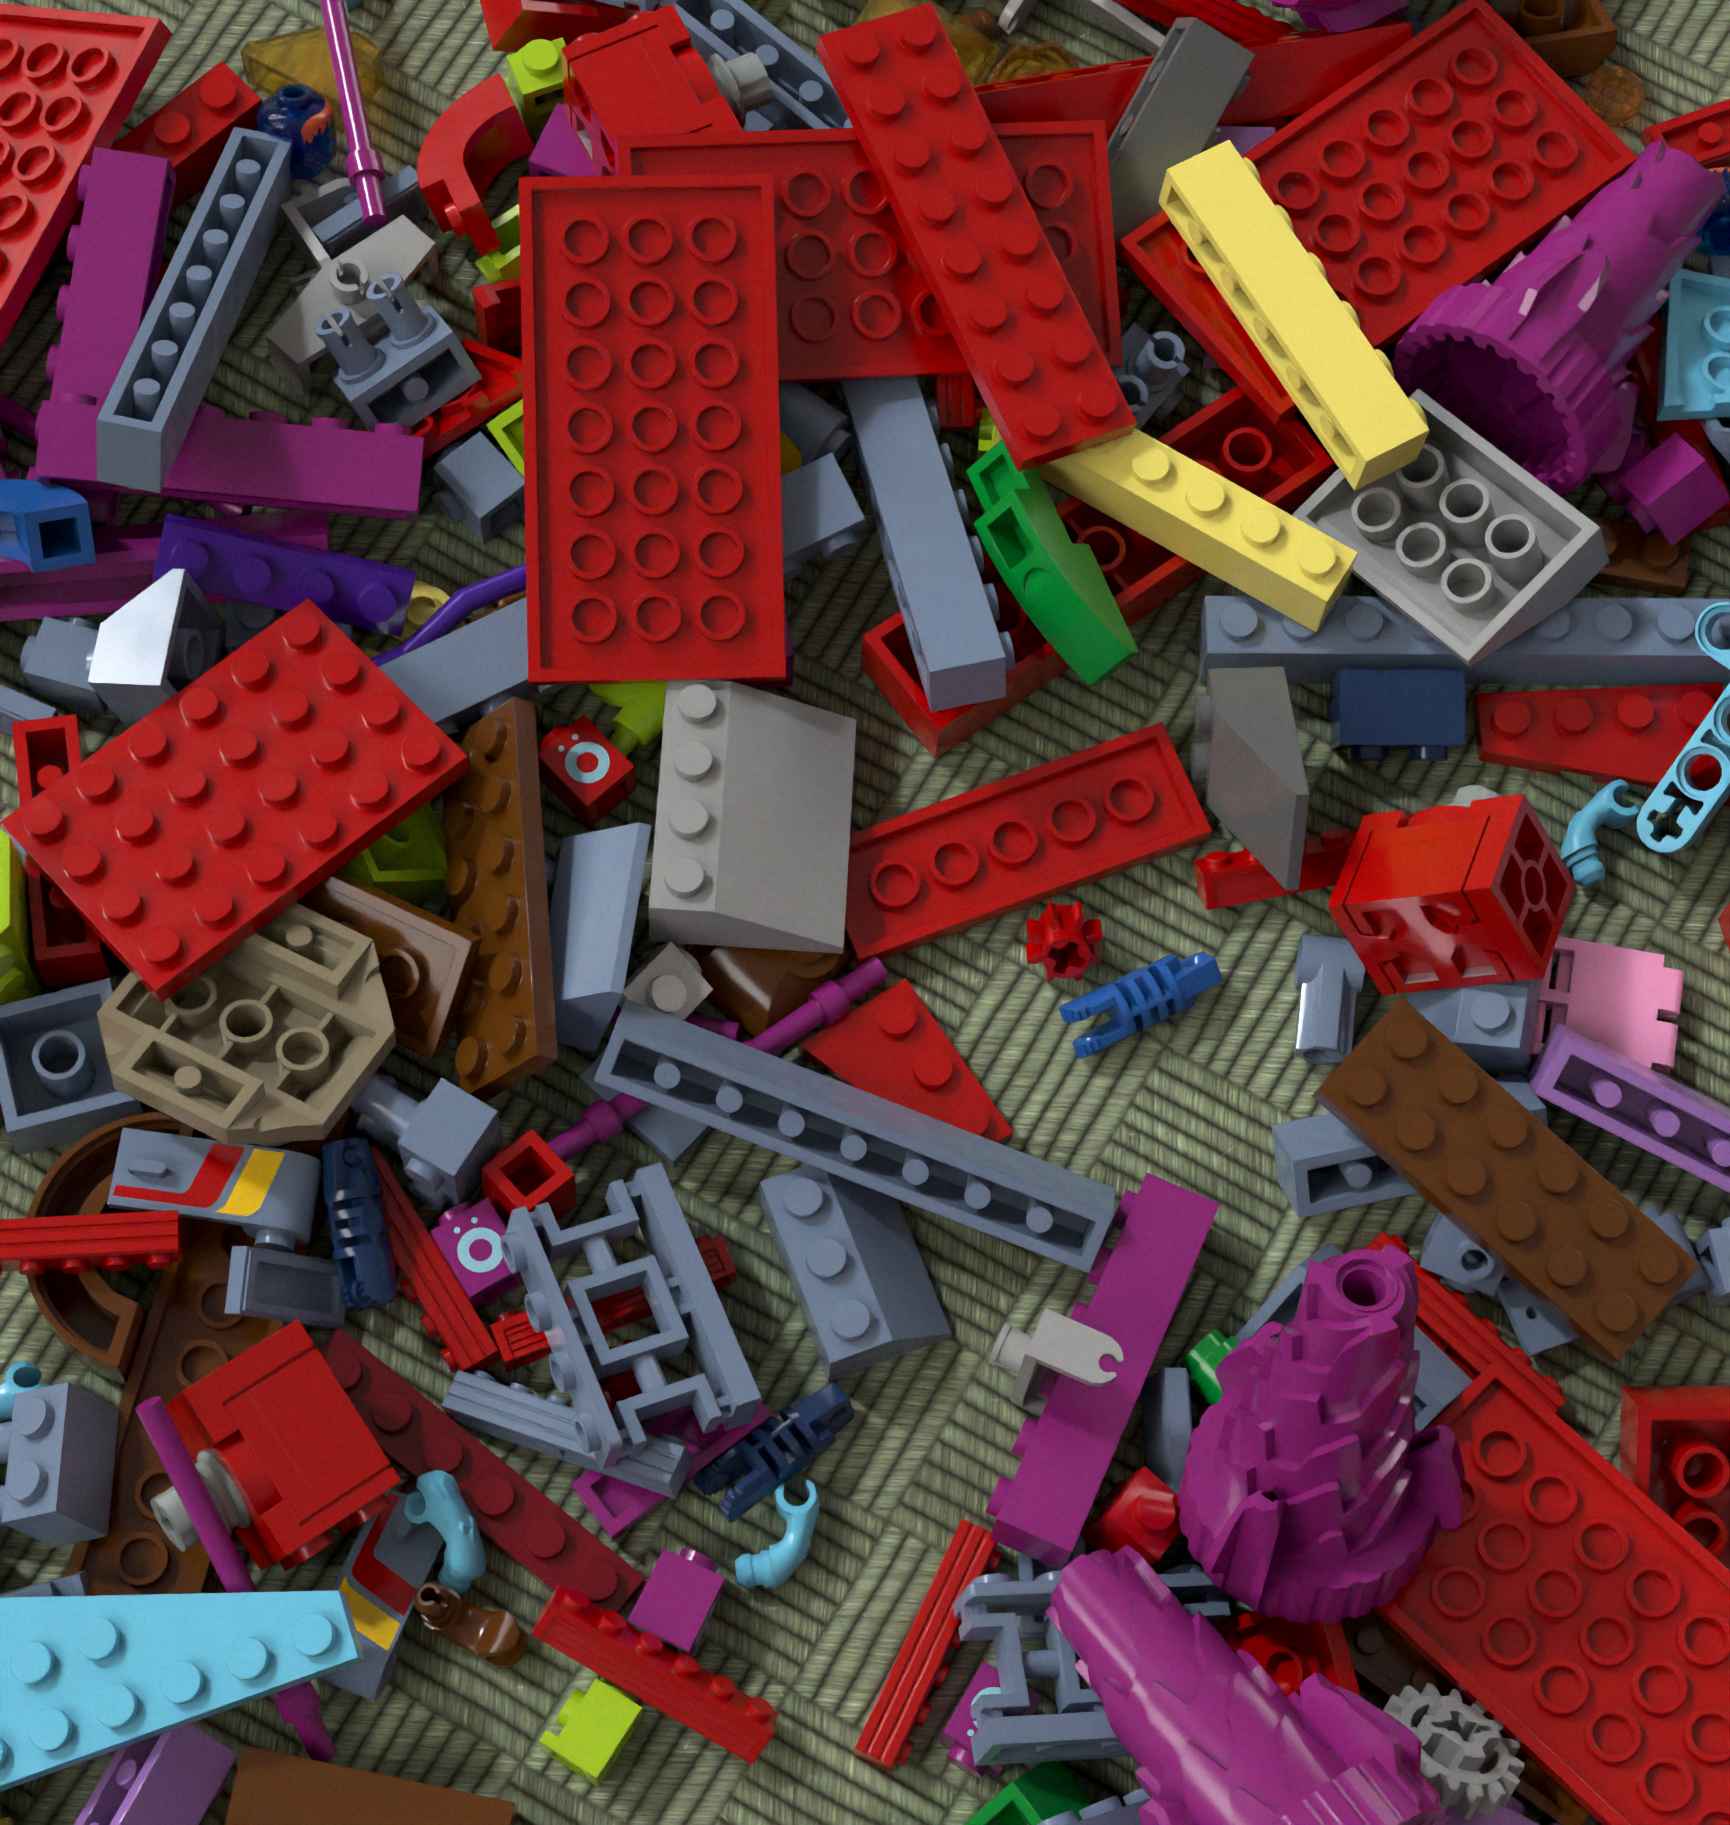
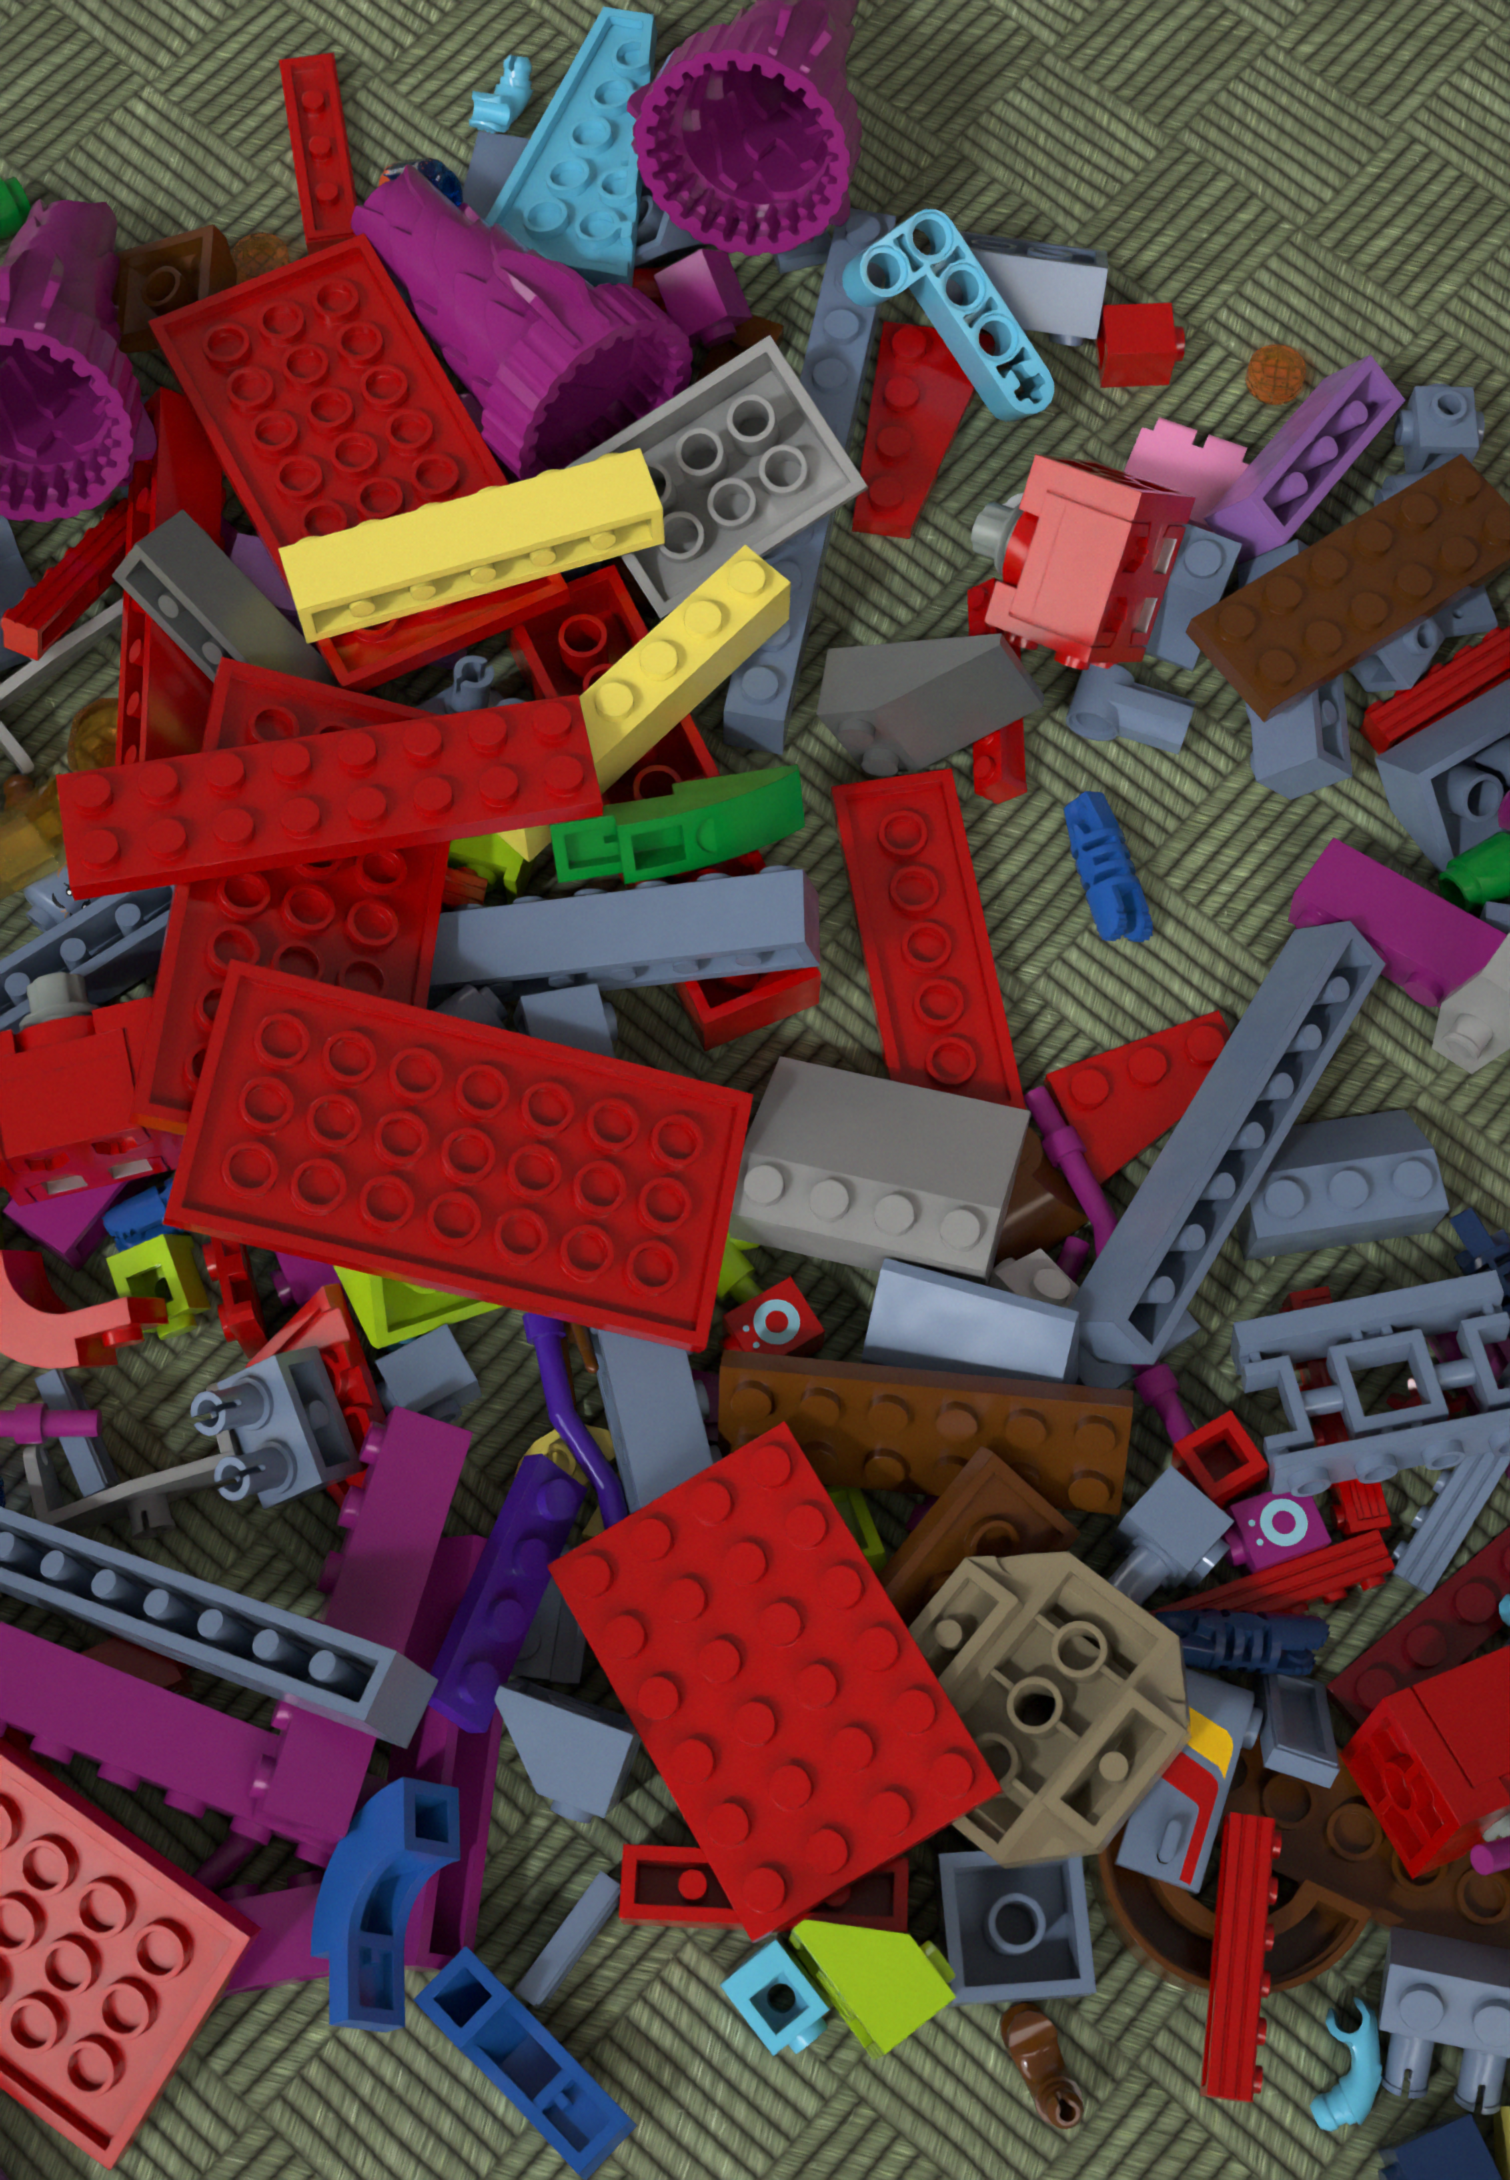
camera: 75 degrees left, 0 degrees up
sand blue brick [20,616,108,716] -> none
light grey piece [266,215,439,396] -> none
red gear [1025,901,1104,981] -> none
dark blue brick [1330,669,1465,761] -> none
medium azure piece [1561,779,1641,888] -> none

